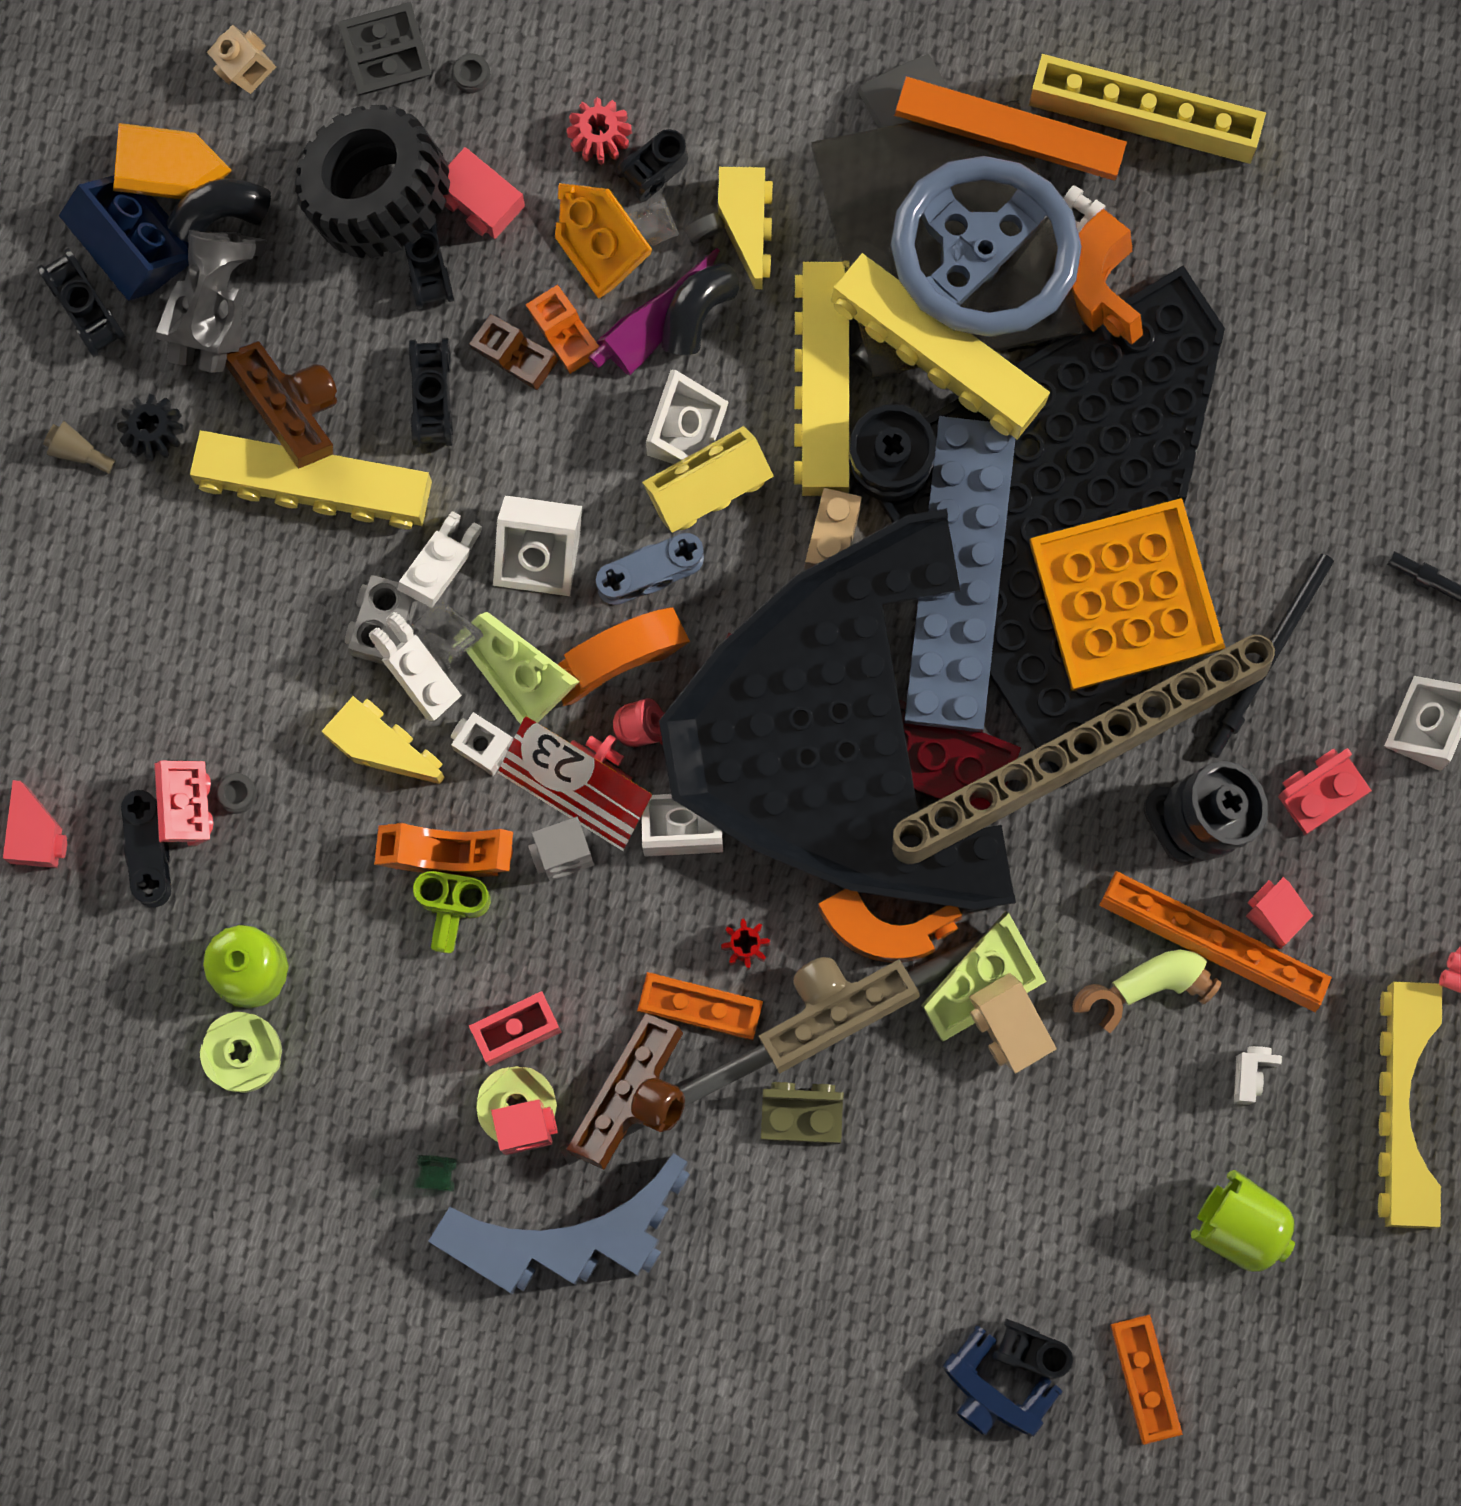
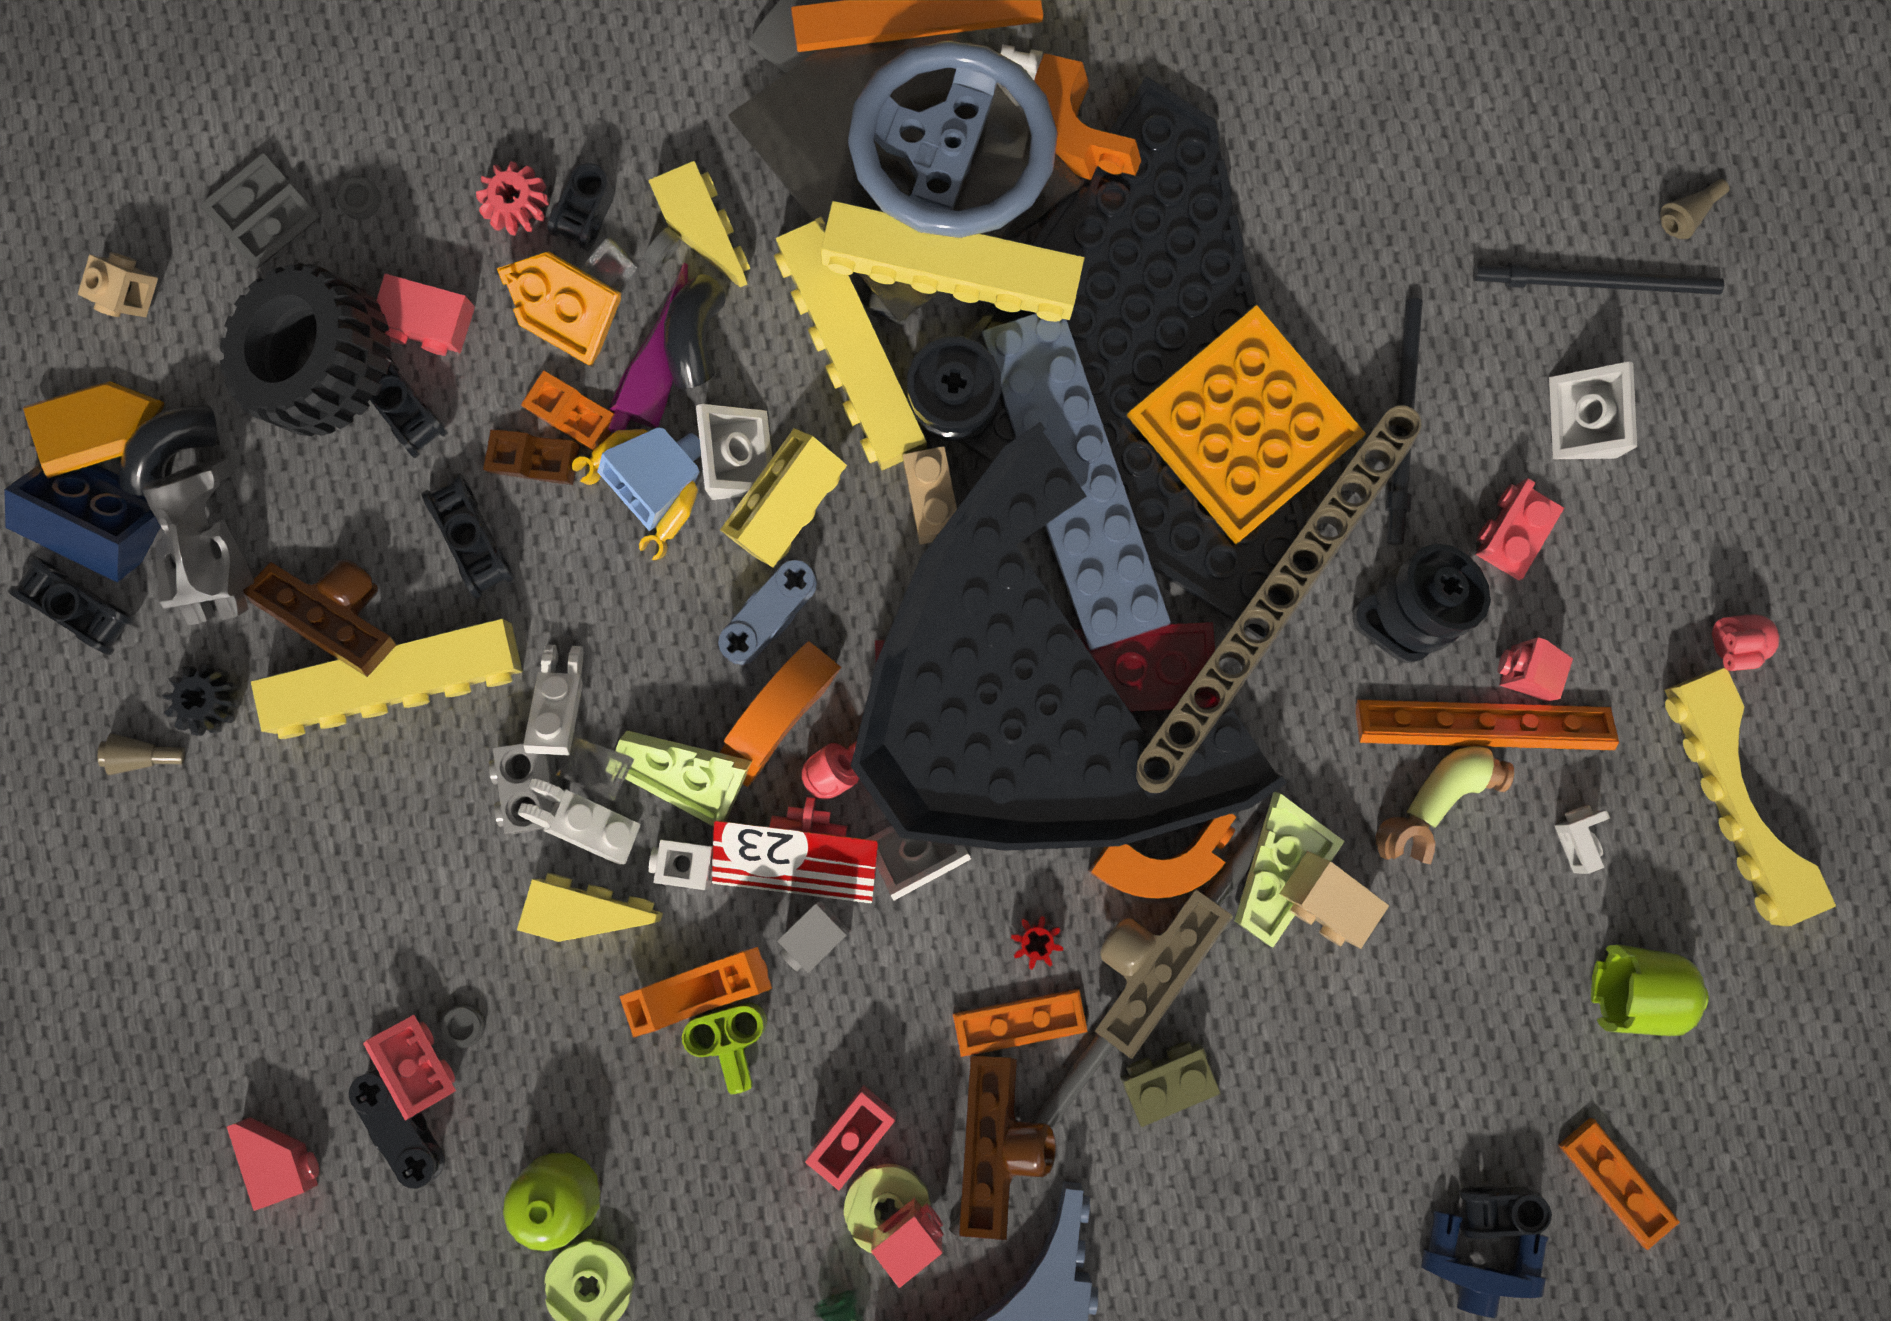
camera: 30 degrees left, 5 degrees up
white slope [493,496,582,596] -> none
none -> light blue torso [572,427,701,560]

